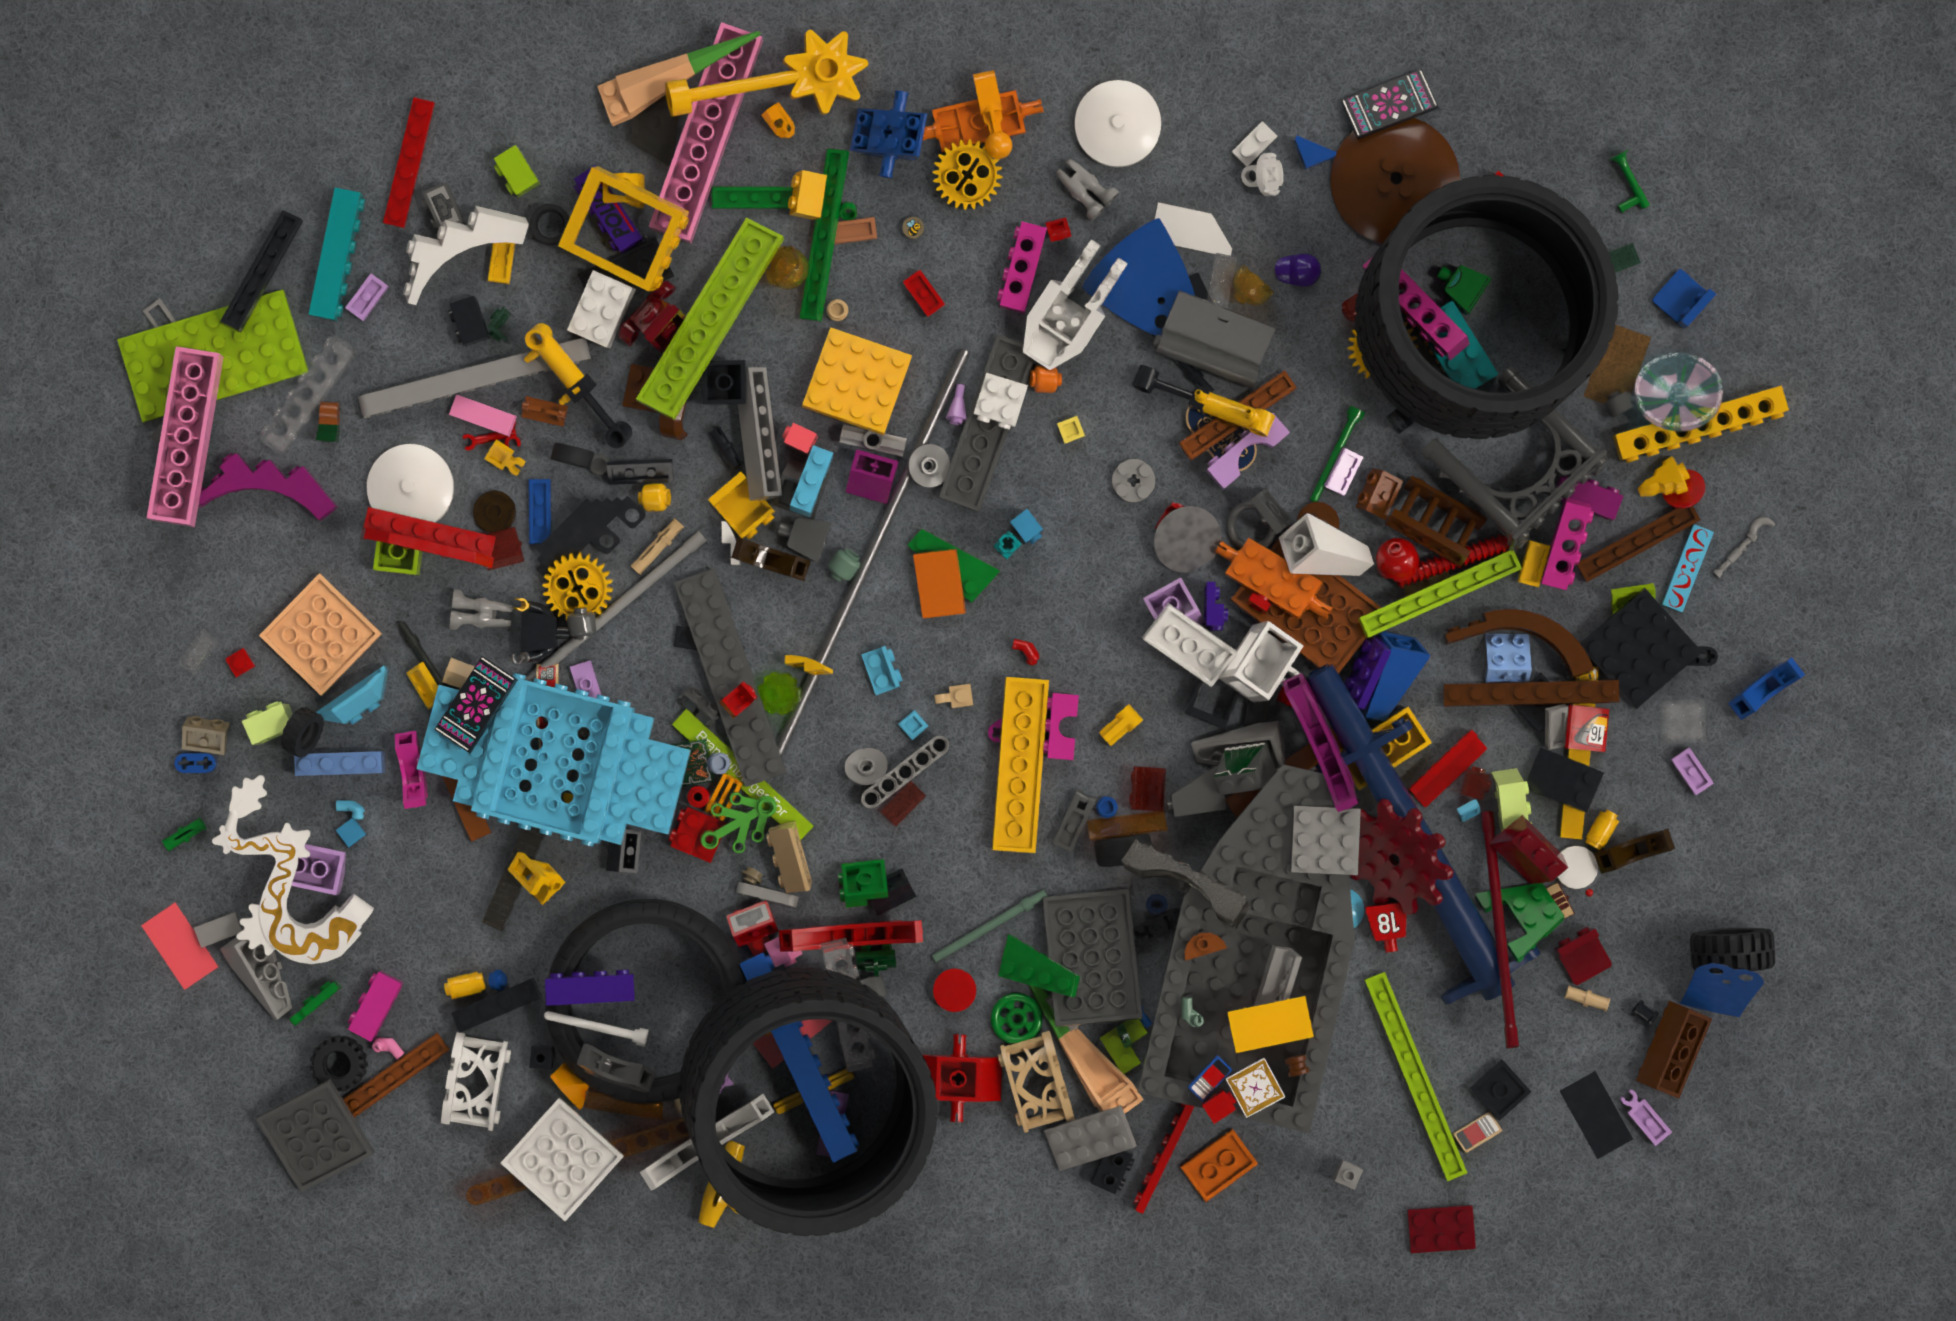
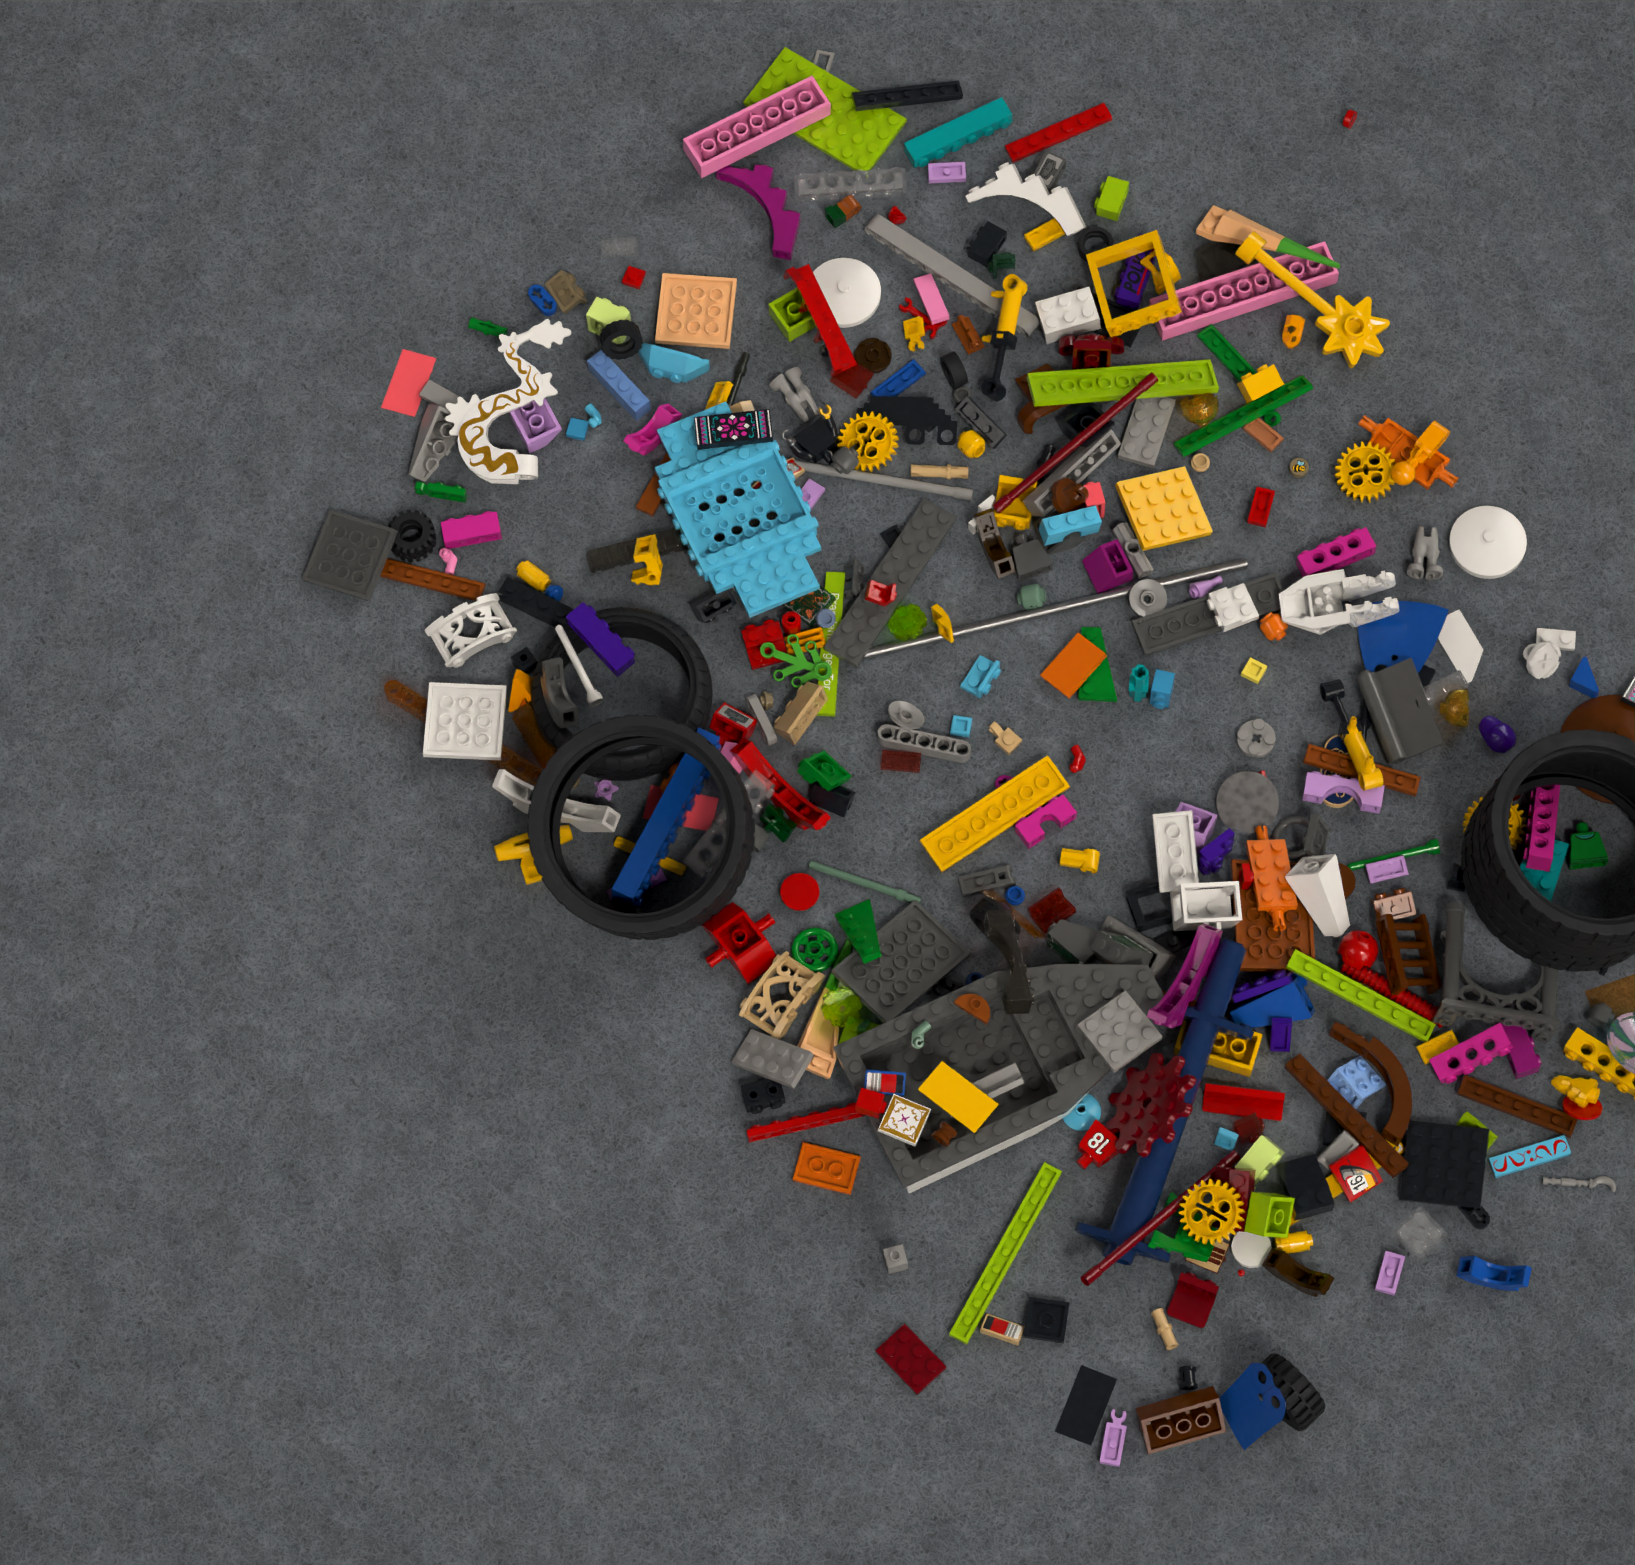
camera: 55 degrees right, 20 degrees down
blue slope [850,90,927,179] -> none
red plate [1045,217,1072,242] -> none
none -> clear neon green plant [821,986,862,1028]
none -> red tile [888,206,907,225]
none -> dark red piece [992,372,1159,514]
none -> reddish brown tile [1051,478,1089,514]
none -> light grey plate [1118,397,1176,469]
none -> yellow gear [1179,1179,1245,1245]
none -> lime brick [1244,1192,1295,1238]
none -> dark purple tile [1270,1018,1292,1052]

